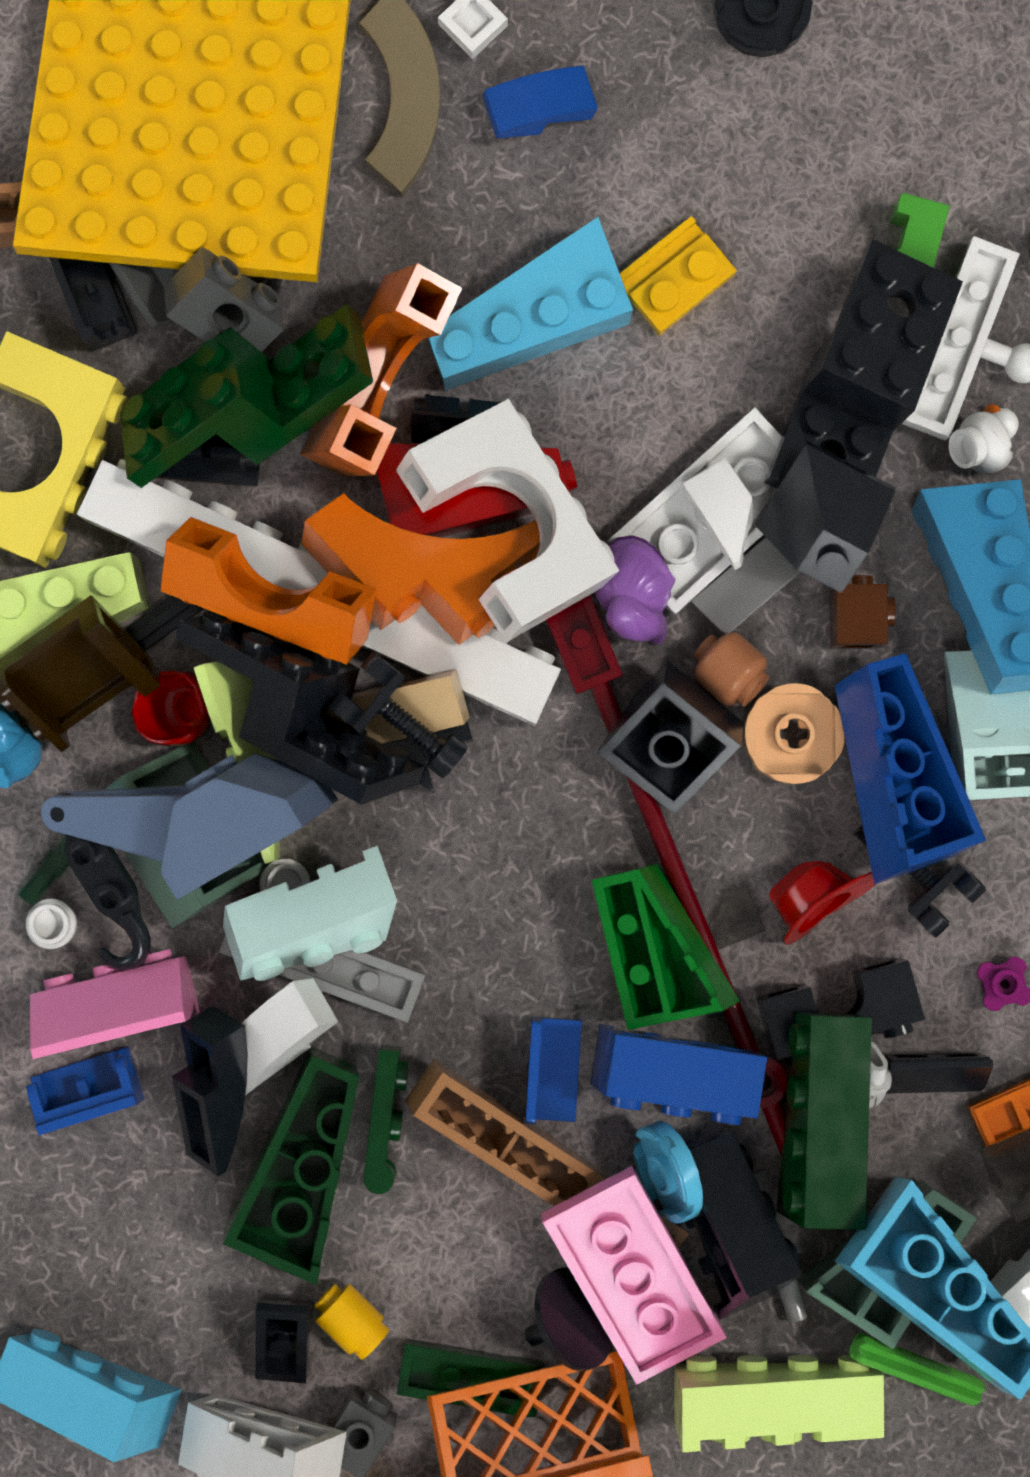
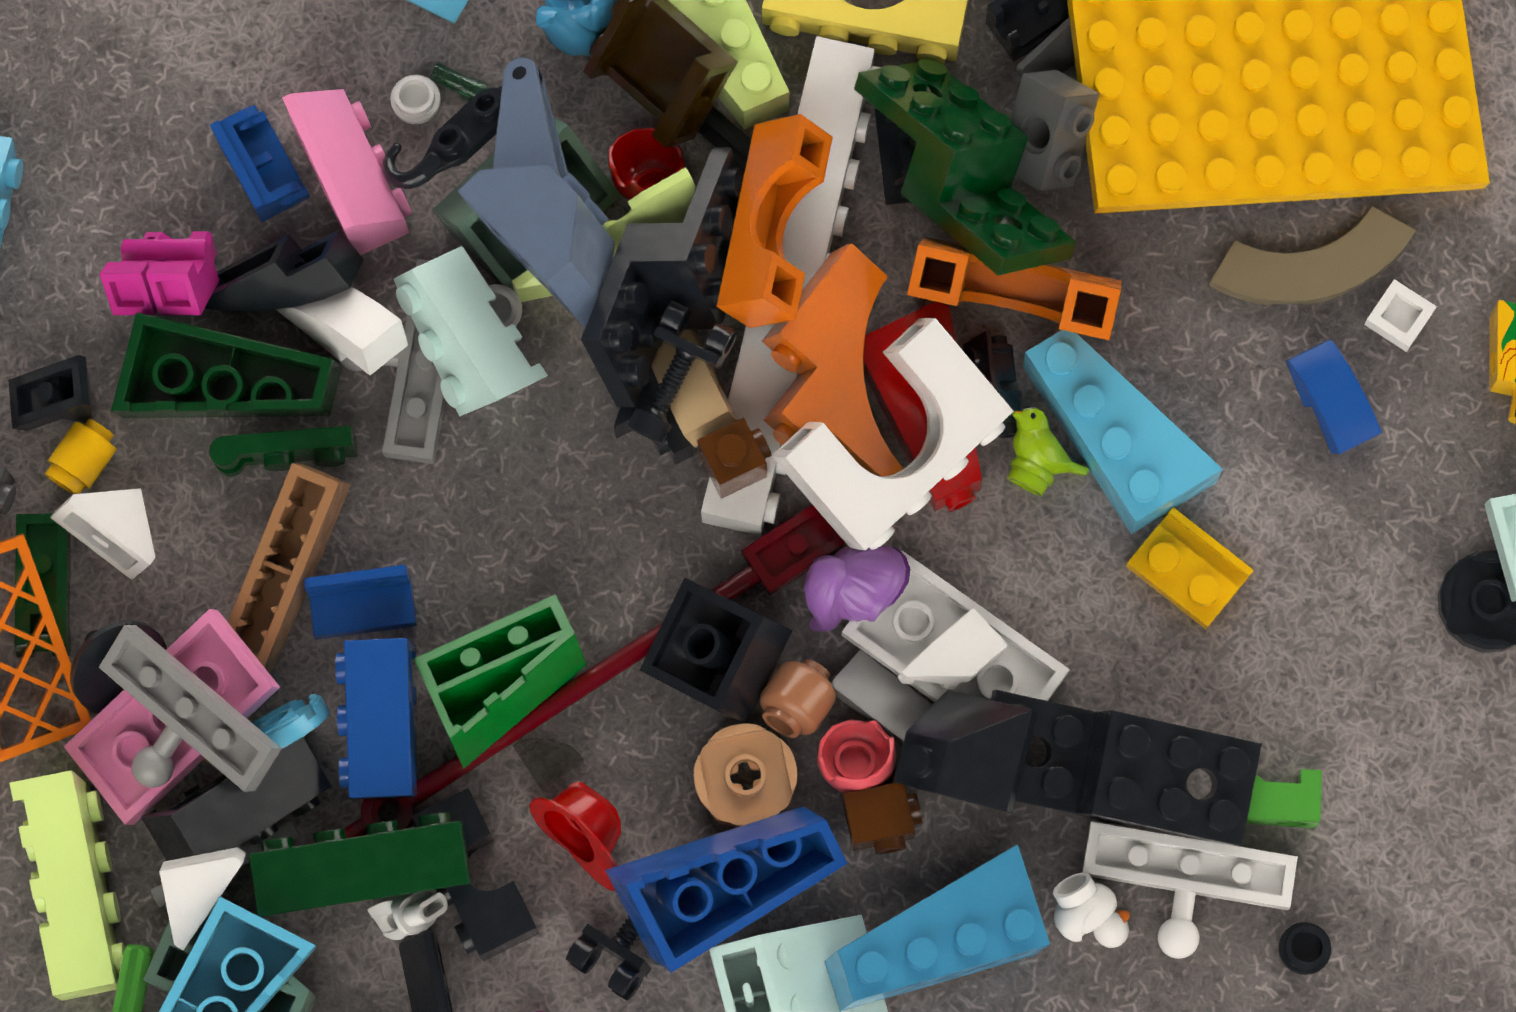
camera: 85 degrees right, 10 degrees down
none -> white slope [50,488,155,580]
none -> dark pink hips [99,231,219,315]
none -> light grey plate [99,625,282,792]
none -> white slope [159,847,246,950]
none -> reddish brown brick [697,418,772,499]
none -> coral hair [817,719,896,793]
none -> lime animal [1007,407,1090,497]

